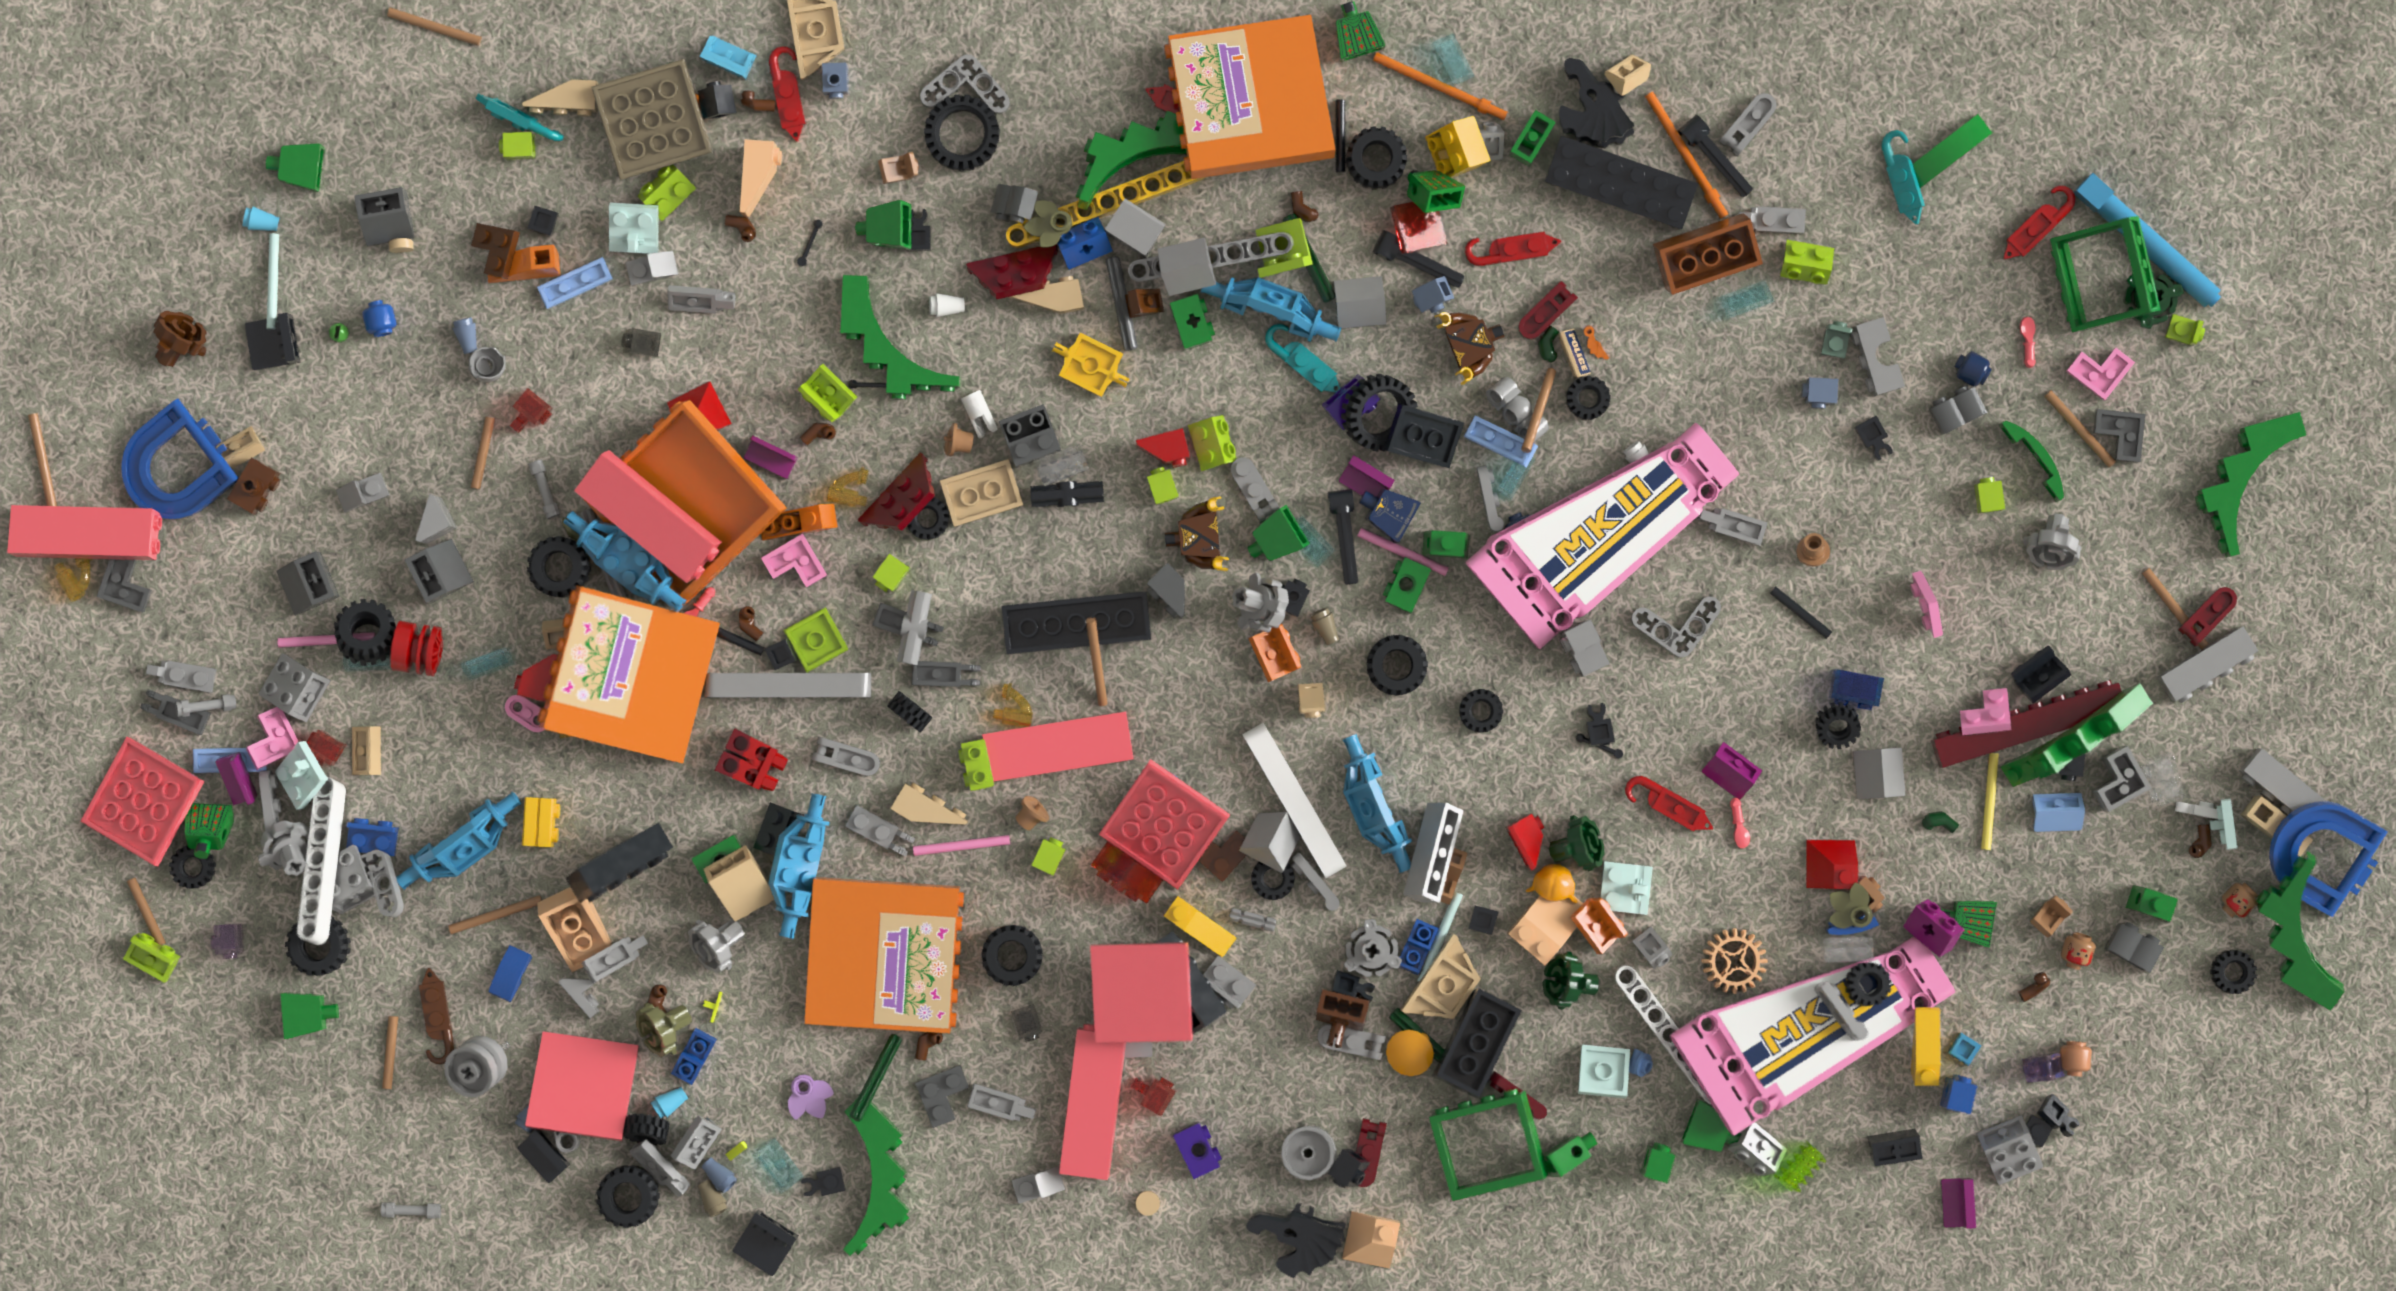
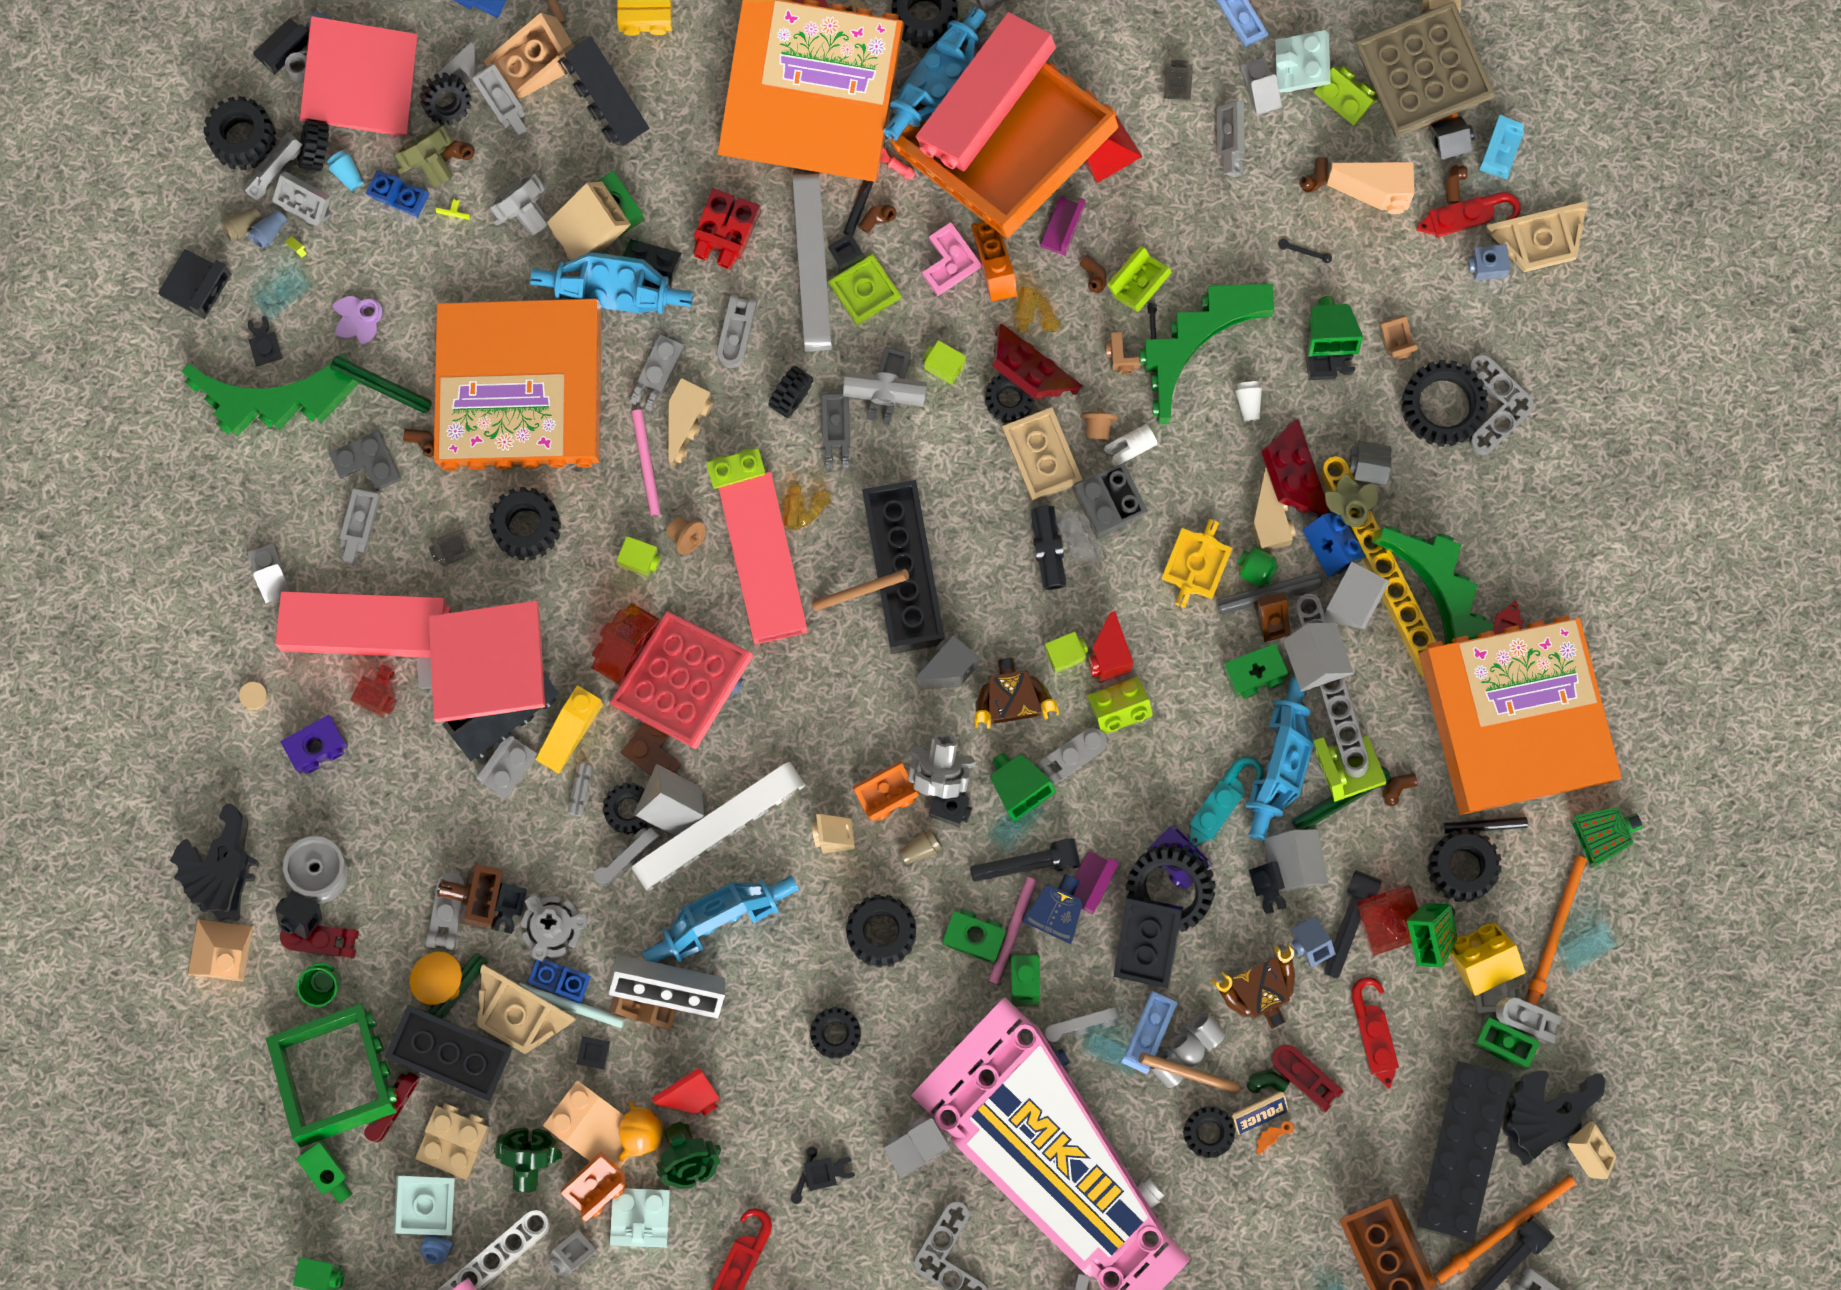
camera: 85 degrees right, 10 degrees down
none -> green helmet [296,962,341,1007]
none -> tan plate [415,1103,490,1181]
none -> black tyre [419,73,472,125]
none -> medium nougat bracket [1105,332,1140,374]
none -> green head [1236,546,1279,587]
none -> black plate [1249,861,1286,914]
none -> light grey plate [1496,997,1562,1045]

